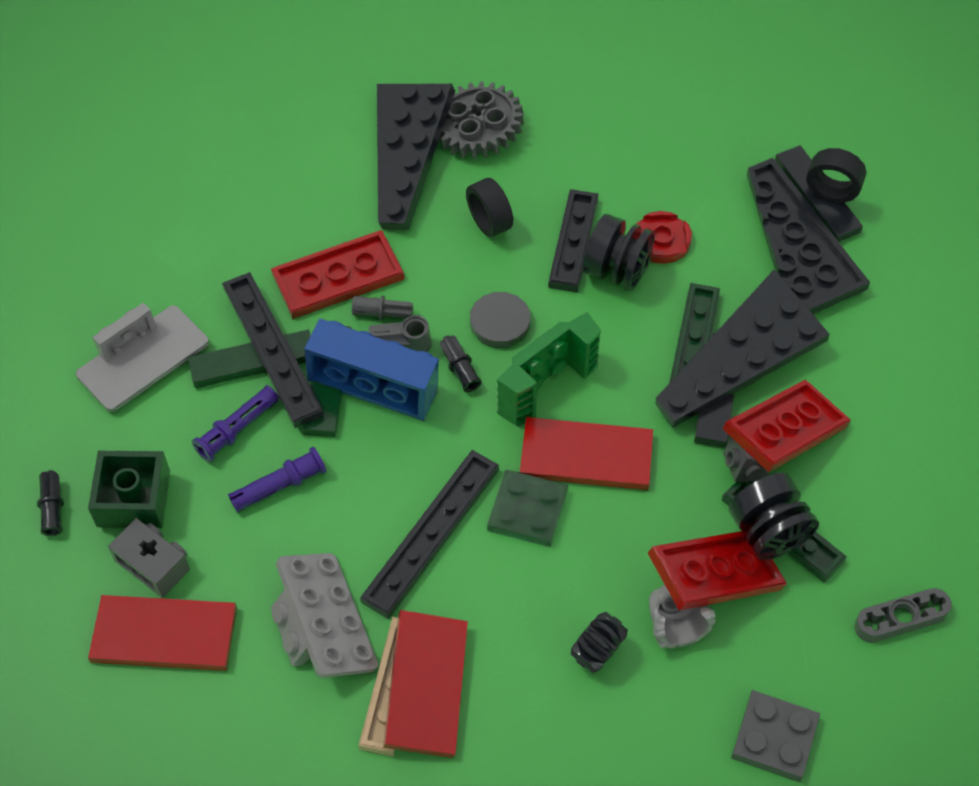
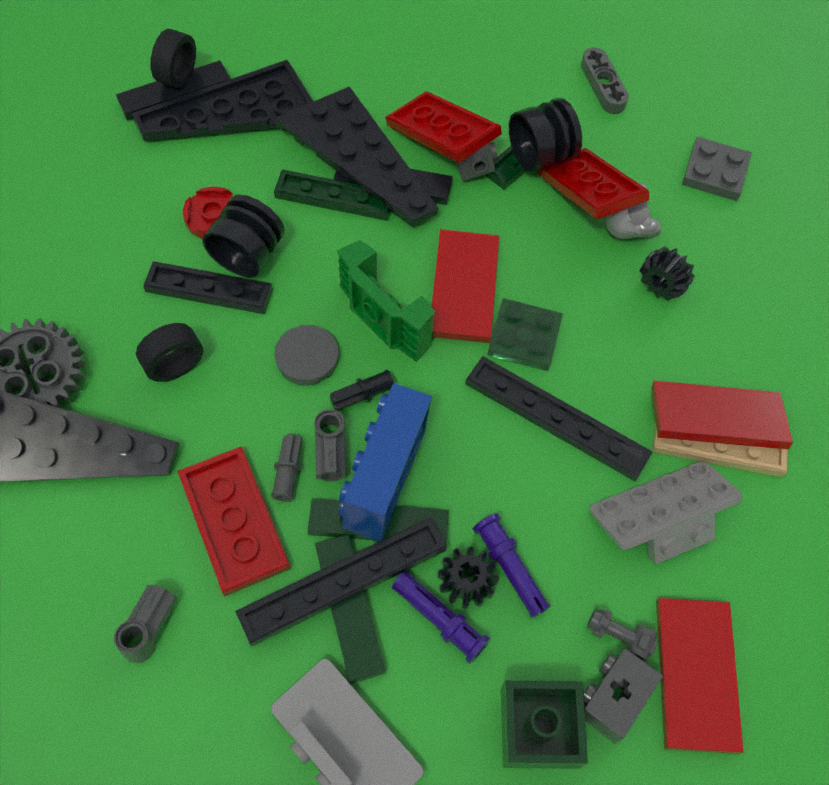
camera: 95 degrees left, 5 degrees up
none -> dark grey piece [114,585,177,663]
none -> black gear [437,546,499,609]
none -> dark grey bar [587,608,658,661]

